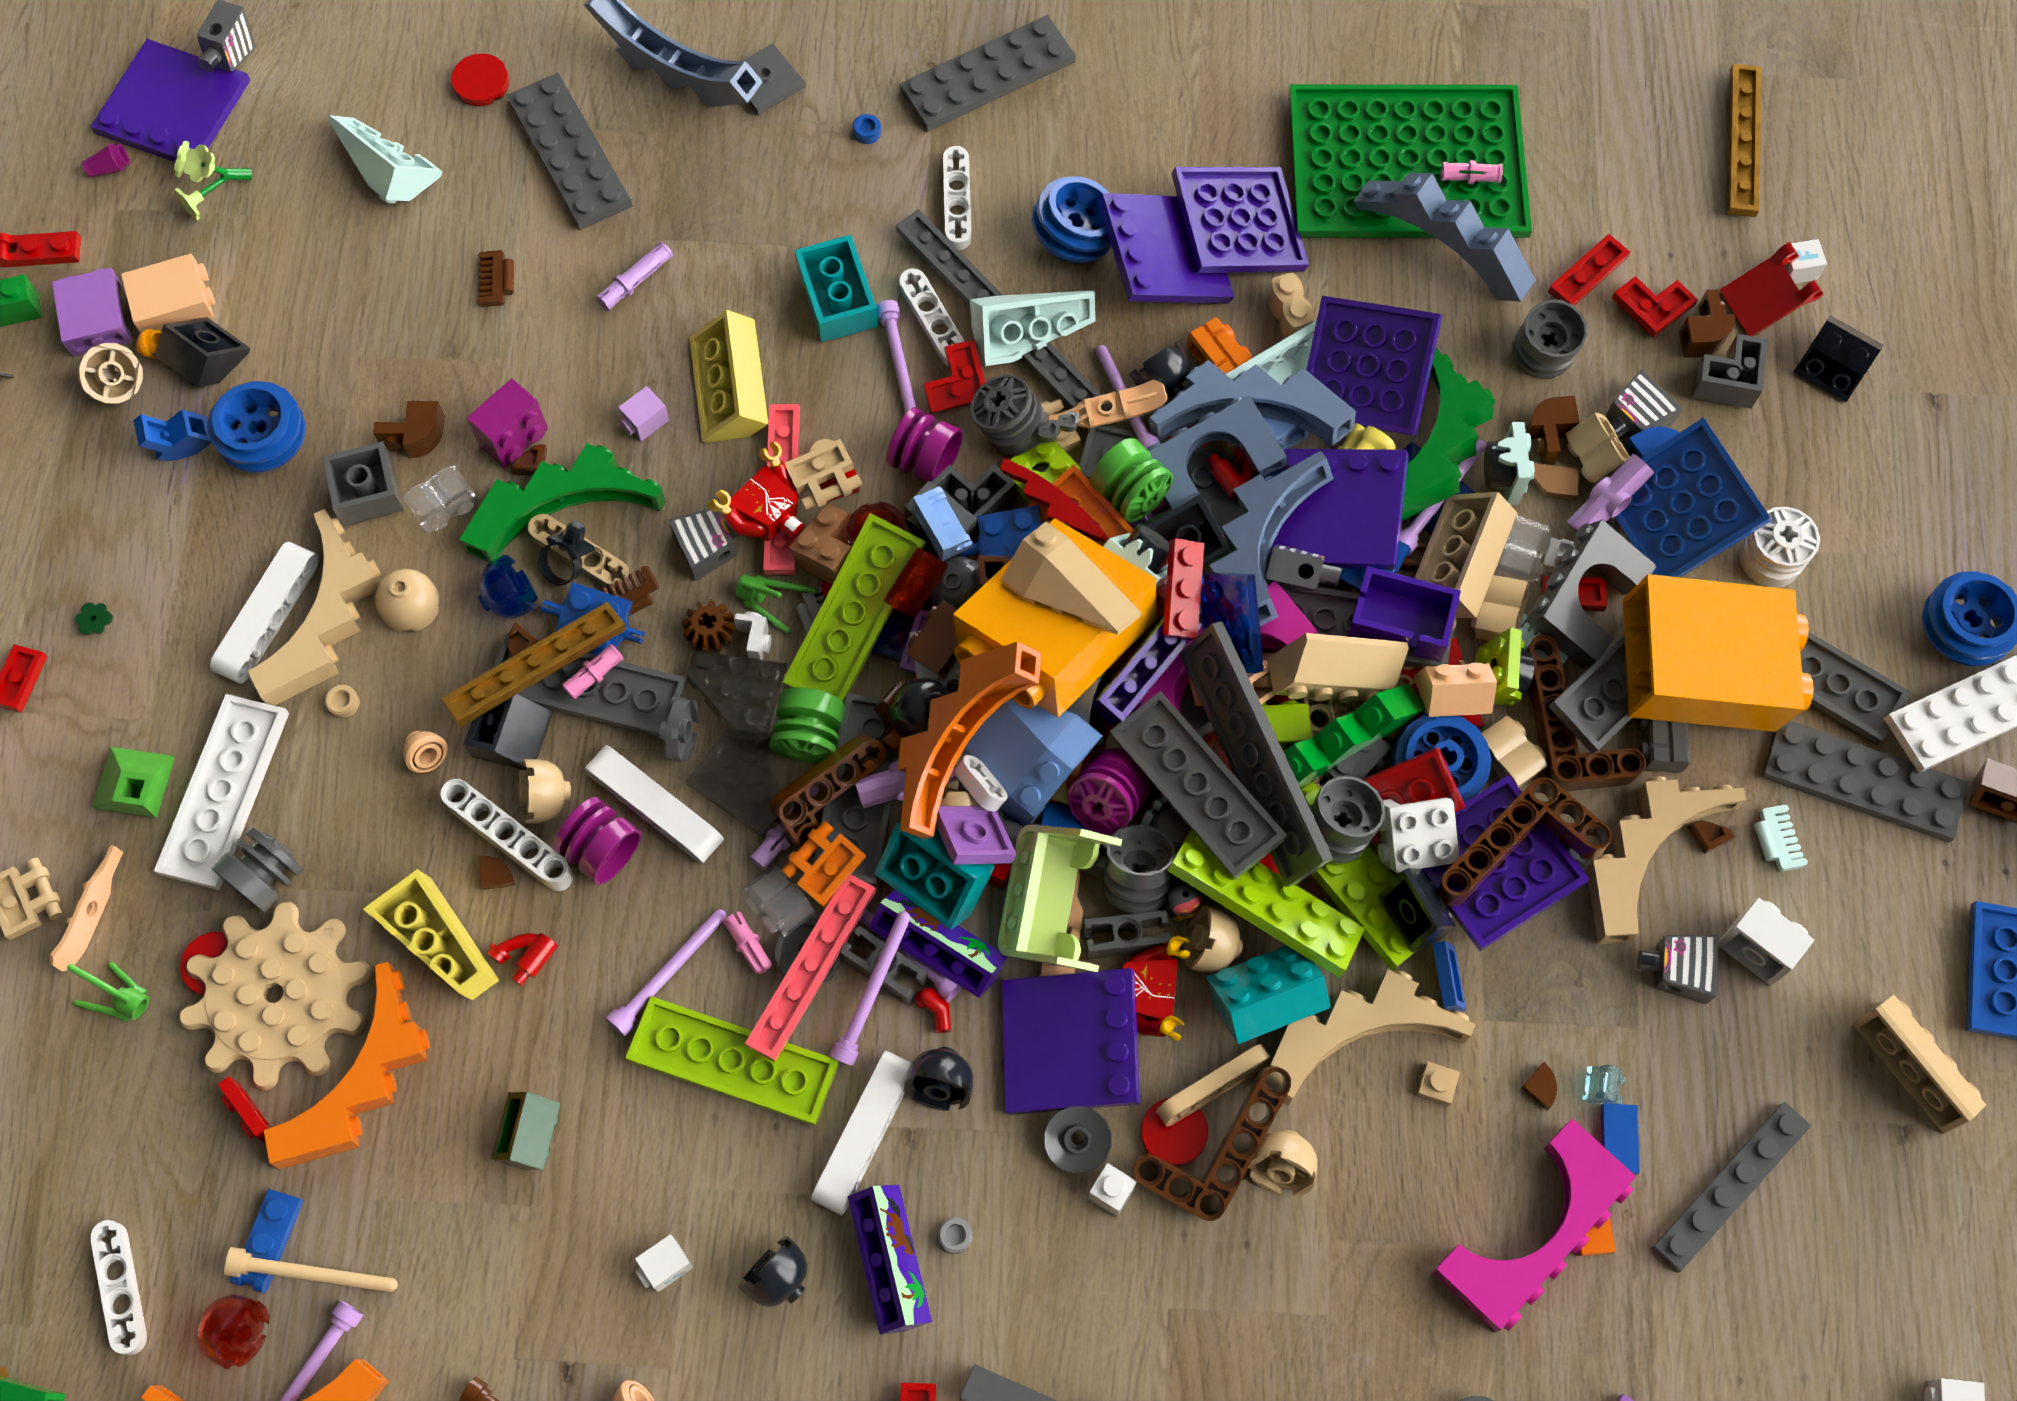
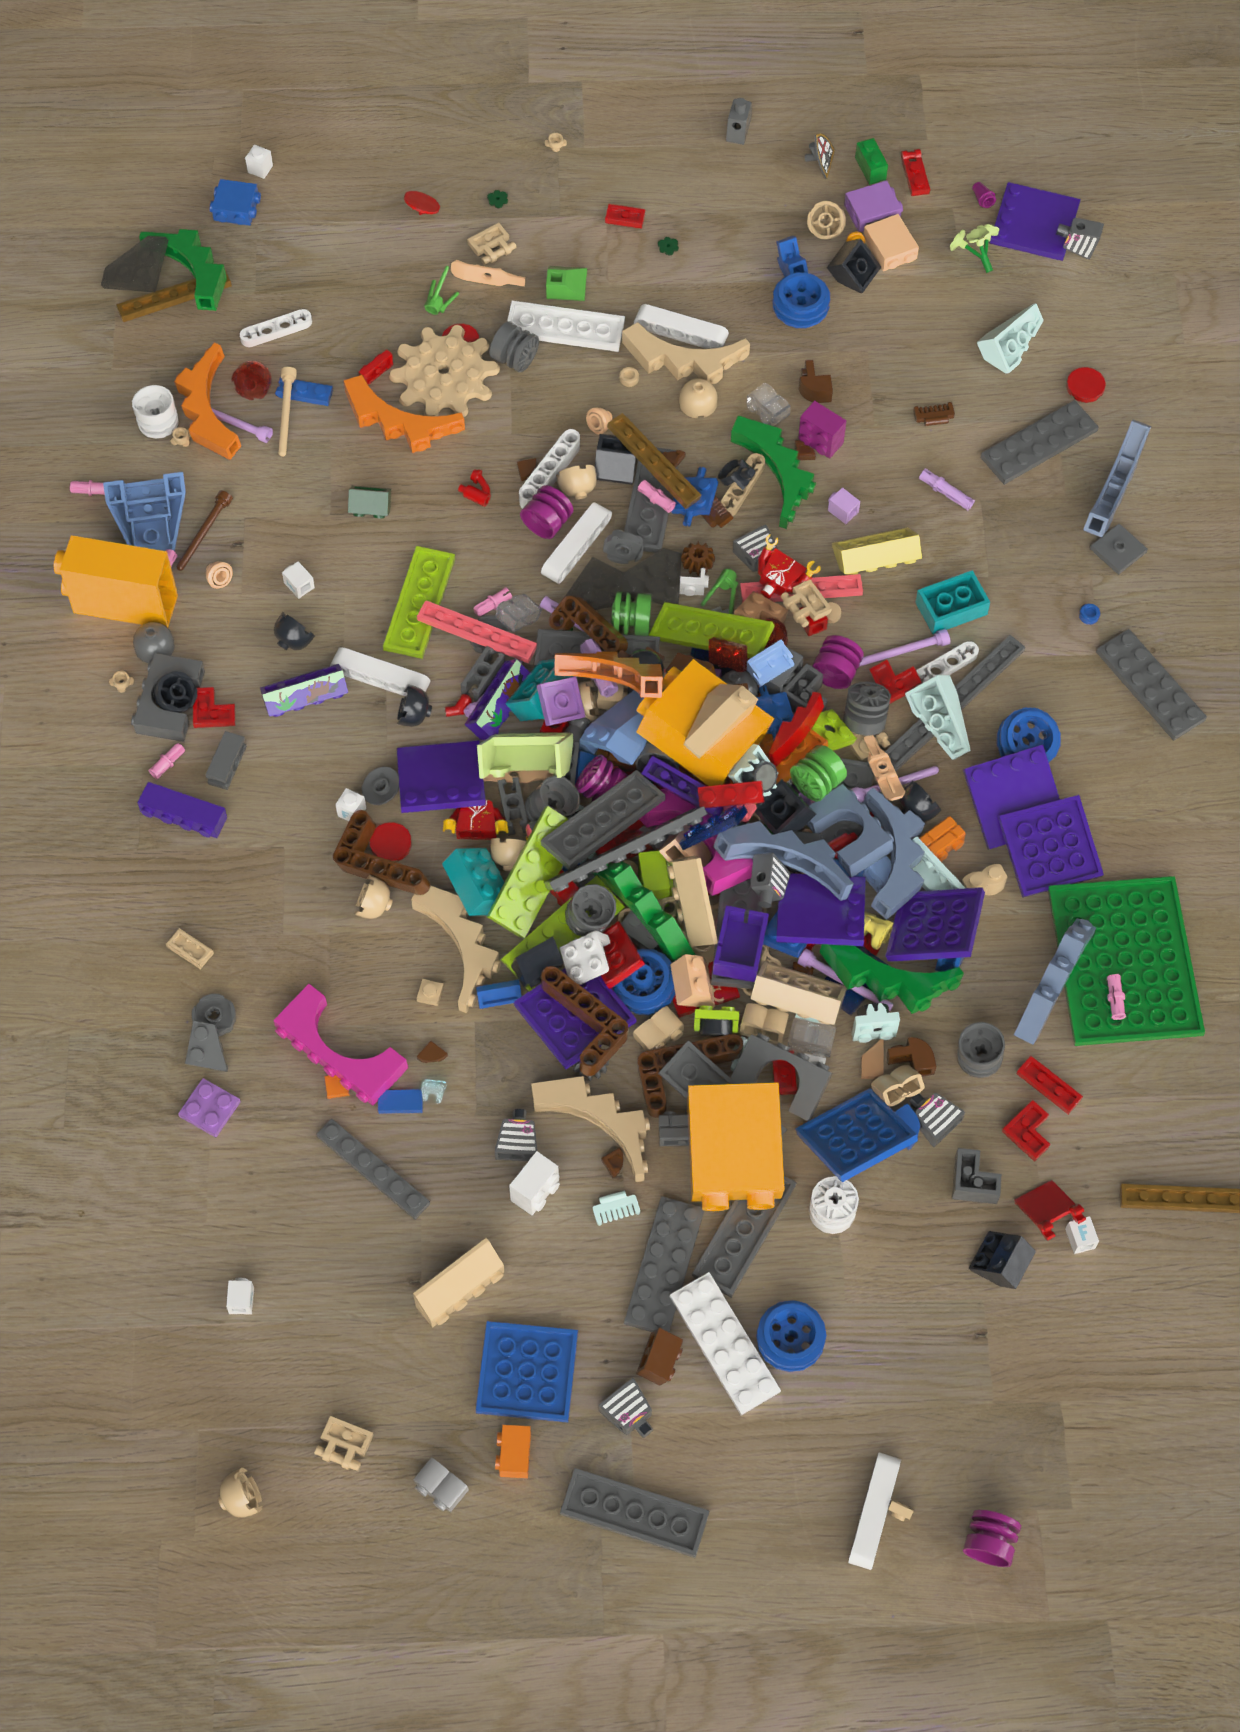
camera: 85 degrees right, 5 degrees down
dark grey brick [322,441,404,526] -> none
light yellow wedge [363,869,499,1000] -> none
clear blue cylinder [478,555,538,619] -> none
lavender piece [605,909,726,1037] -> none
orange plate [781,820,866,906] -> none
lavender piece [829,911,910,1066] -> none
light grey tile [938,1217,973,1254] -> none
white beam [943,146,971,250] -> none
white beam [954,755,1008,812] -> none
dark grey piece [1037,411,1079,443] -> none
tan beam [1156,1044,1272,1127] -> none
lavender piece [1567,453,1654,531] -> none
reddish brown brick [1679,289,1735,357] -> none

